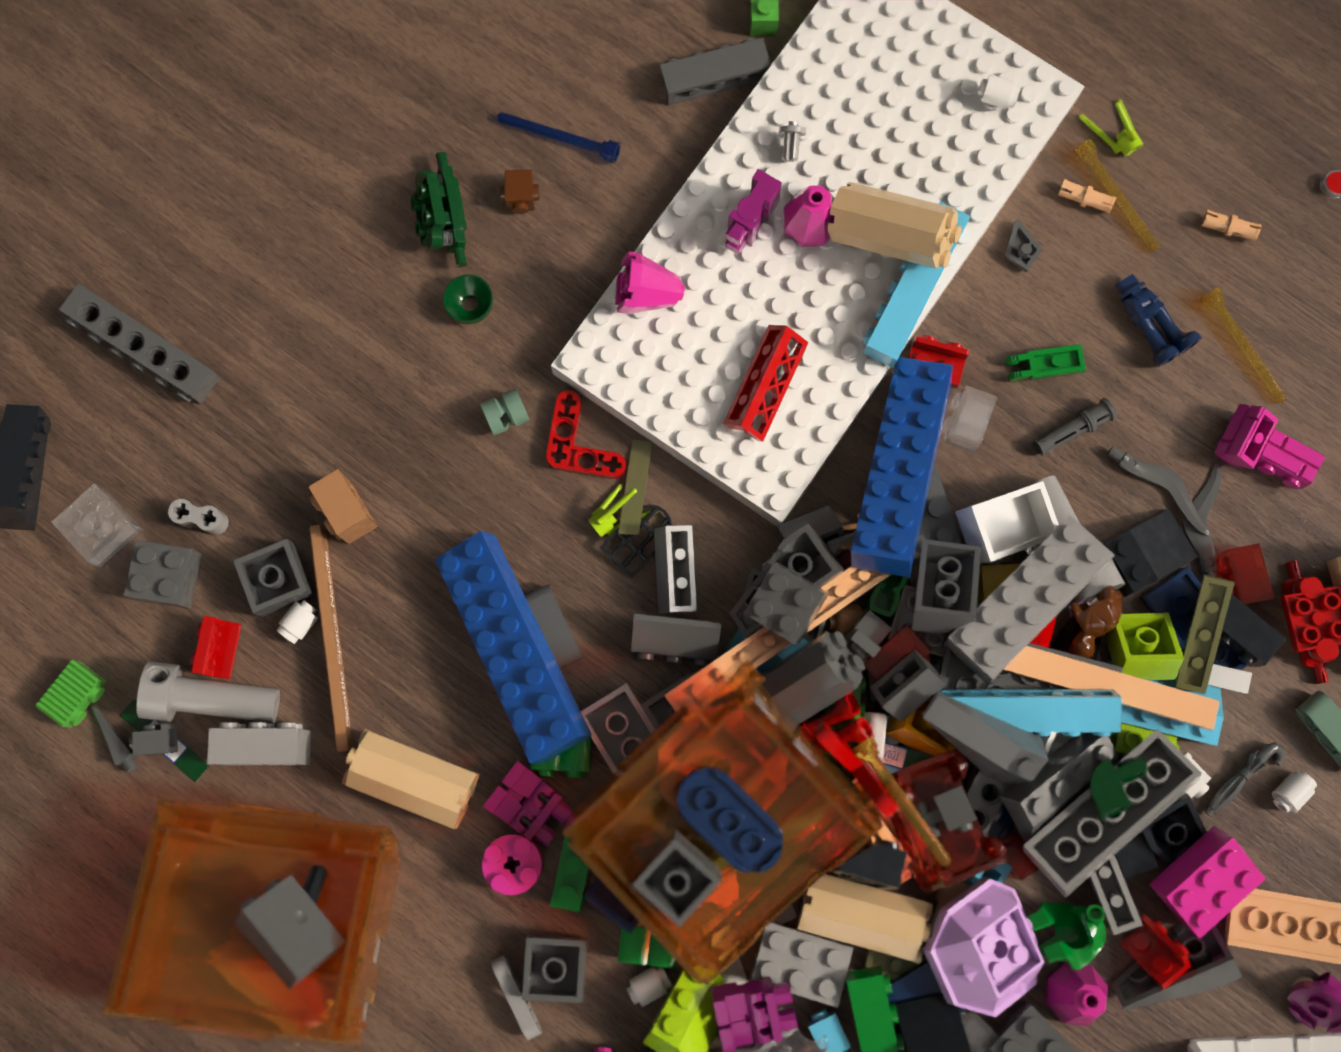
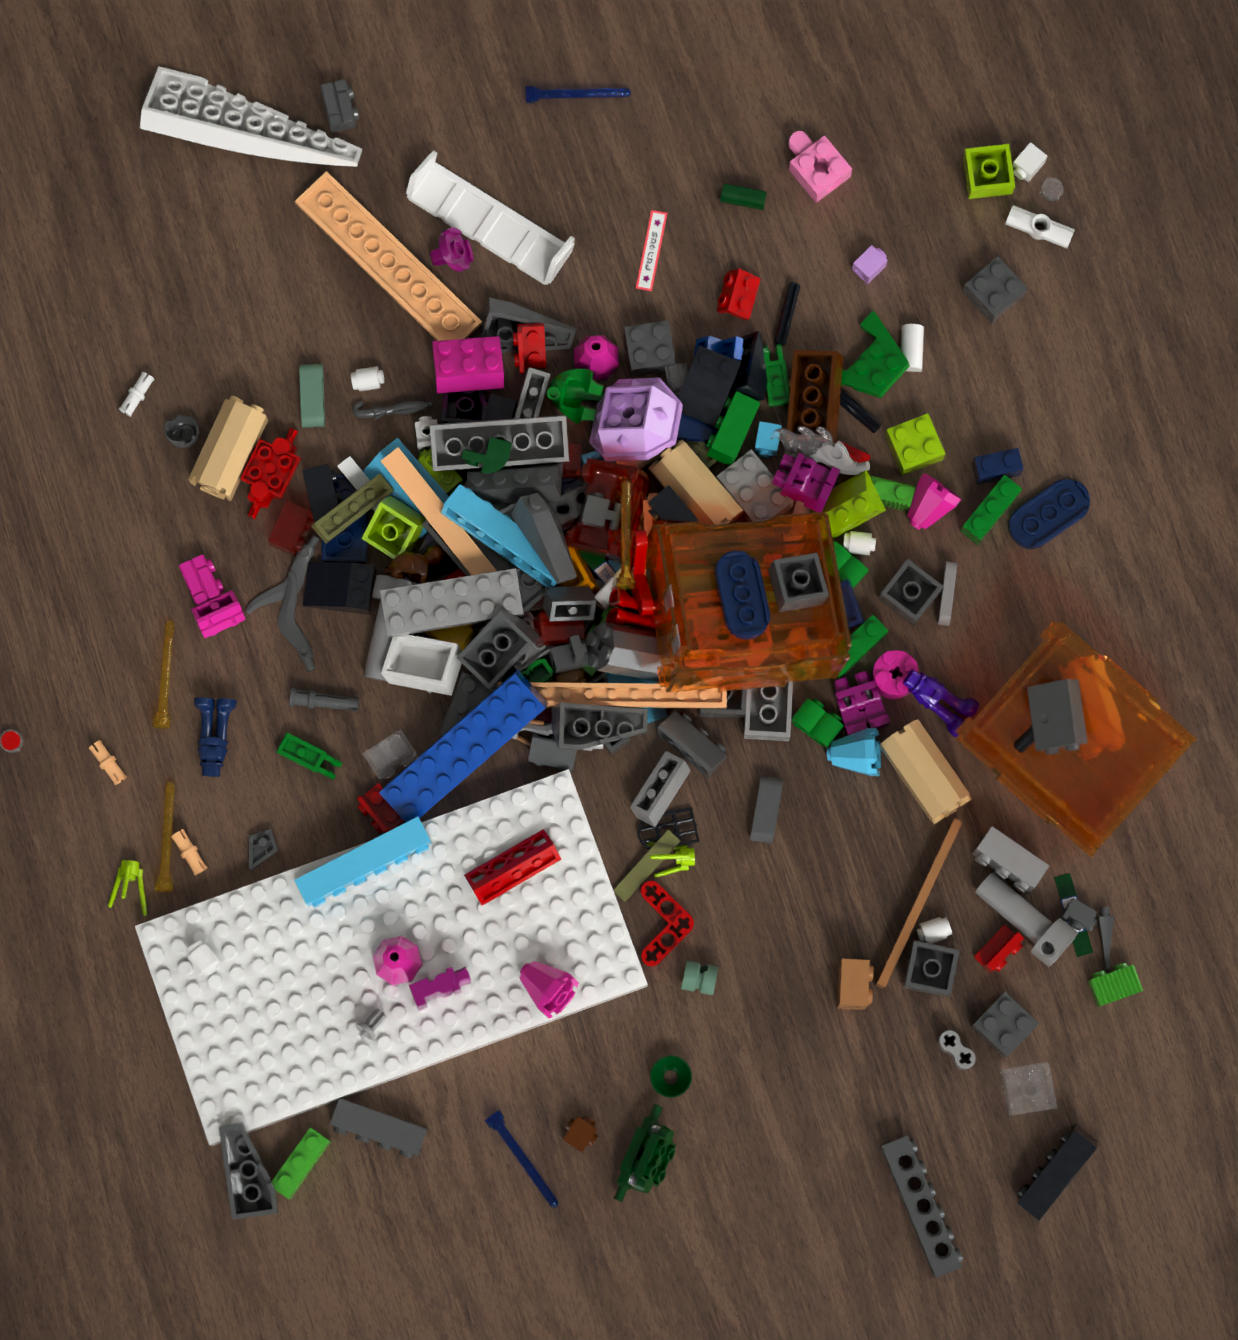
camera: 145 degrees left, 0 degrees up
blue brick [434,531,592,764] -> none
dark grey brick [744,562,830,645] -> none
tan brick [828,182,962,269] -> none
none -> medium azure cone [827,728,881,776]
none -> dark purple piece [903,669,979,737]

